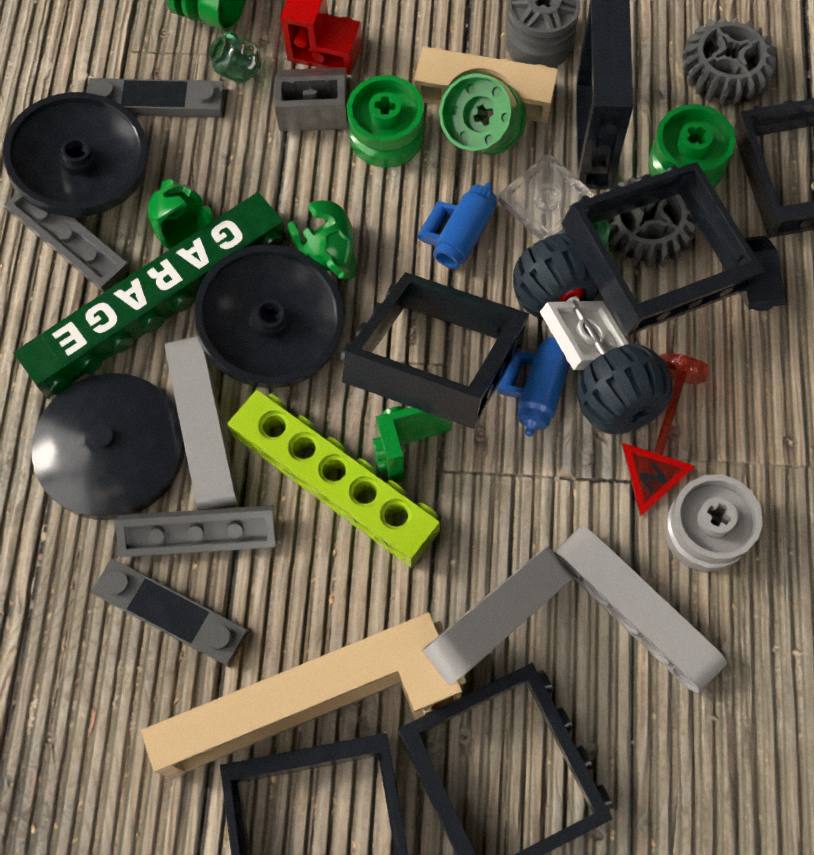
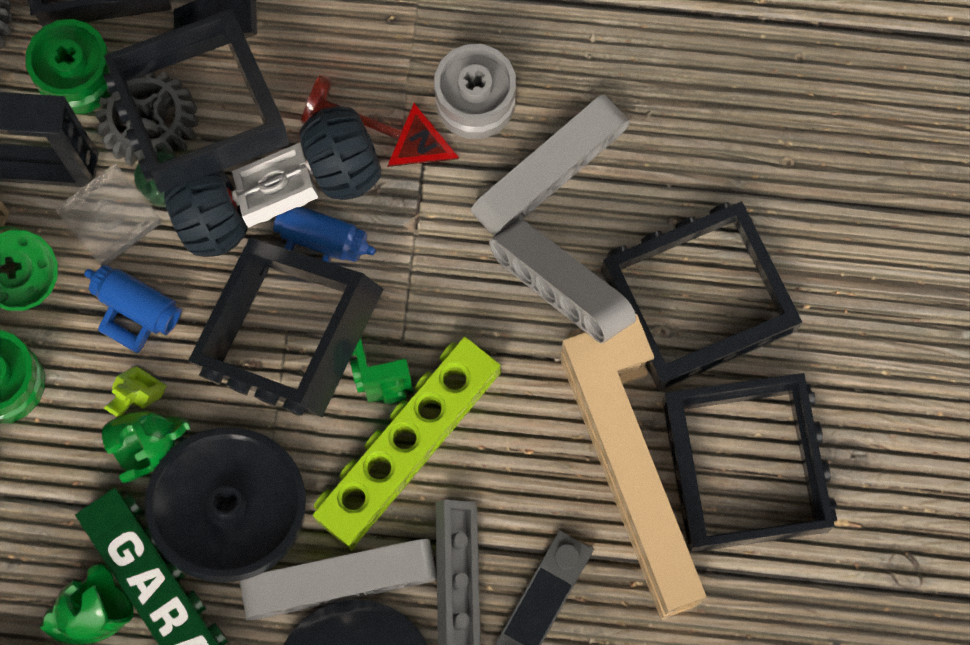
camera: 90 degrees left, 5 degrees up
none -> lime plate [104,366,167,417]

